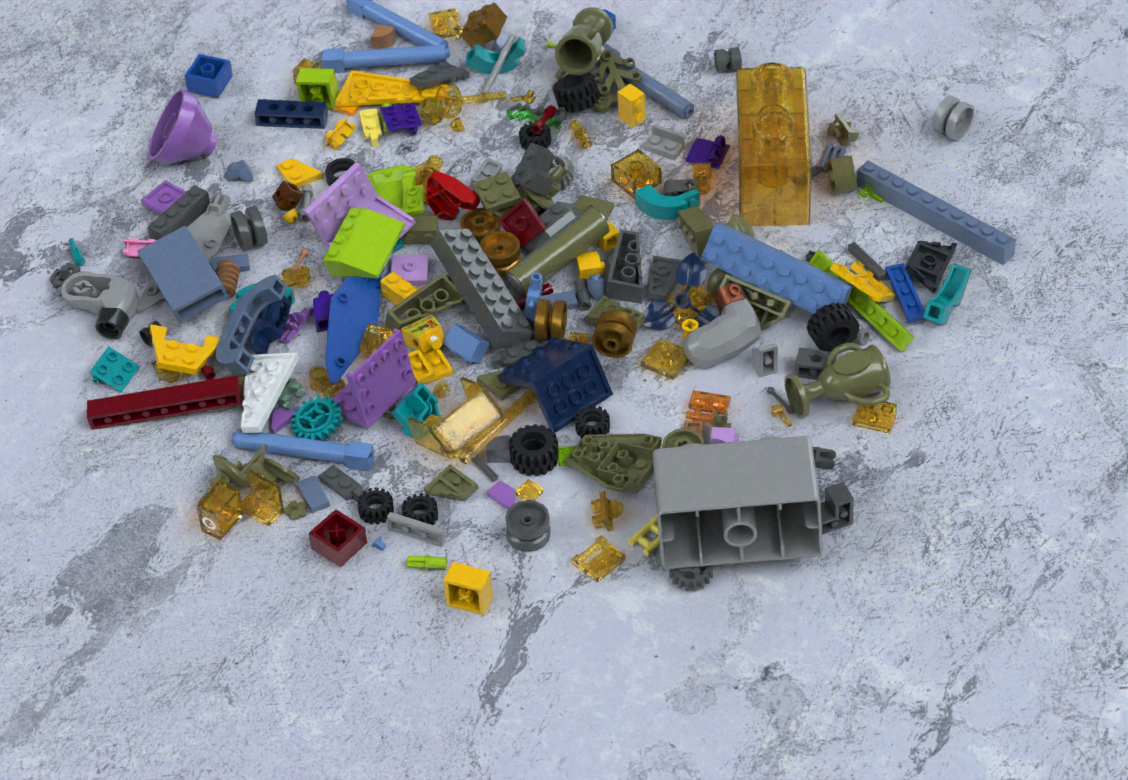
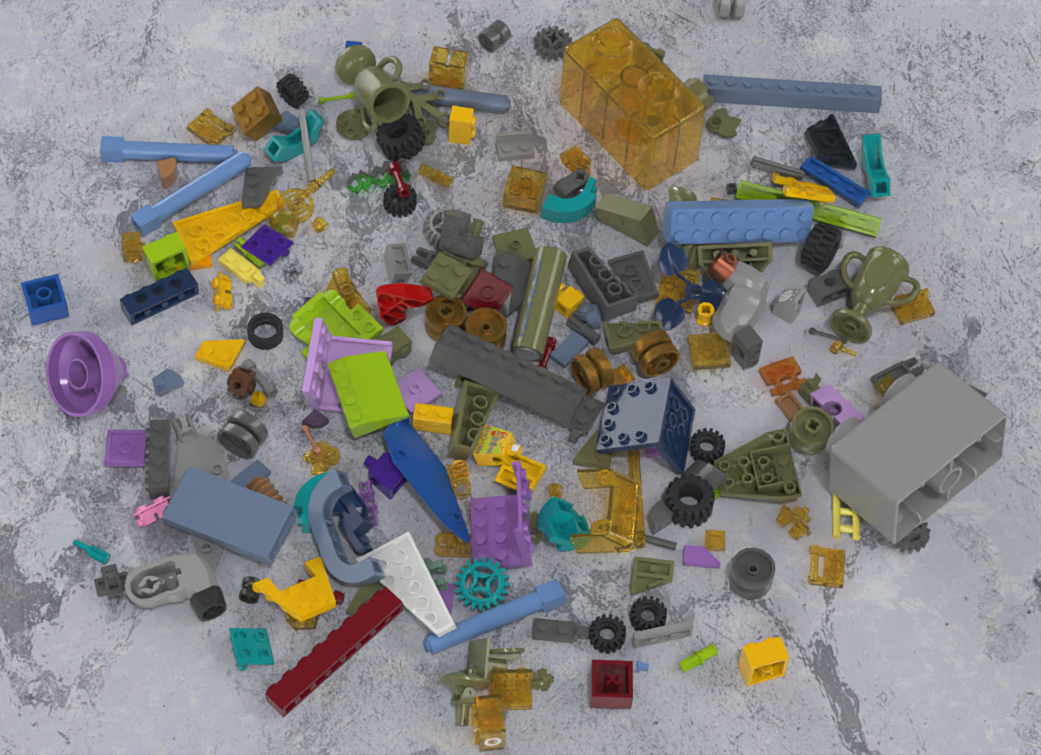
camera: 45 degrees left, 10 degrees up
sand blue tile [296,475,330,513] -> none
medium blue brick [443,324,490,364] -> none
clear yellow hand [510,90,536,104] -> none
medium blue torso [525,273,543,328] -> none
dark purple hinge [685,135,730,169] -> none
clear neon green hand [859,184,884,203] -> none
none -> black tyre [276,73,309,108]
none -> clear purple tile [302,409,329,429]
none -> olive dish [336,107,372,140]
none -> clear yellow piece [429,46,469,90]
none -> dark grey slope [684,459,726,491]
none -> olive plate [706,108,741,137]
none -> dark grey brick [730,325,763,370]

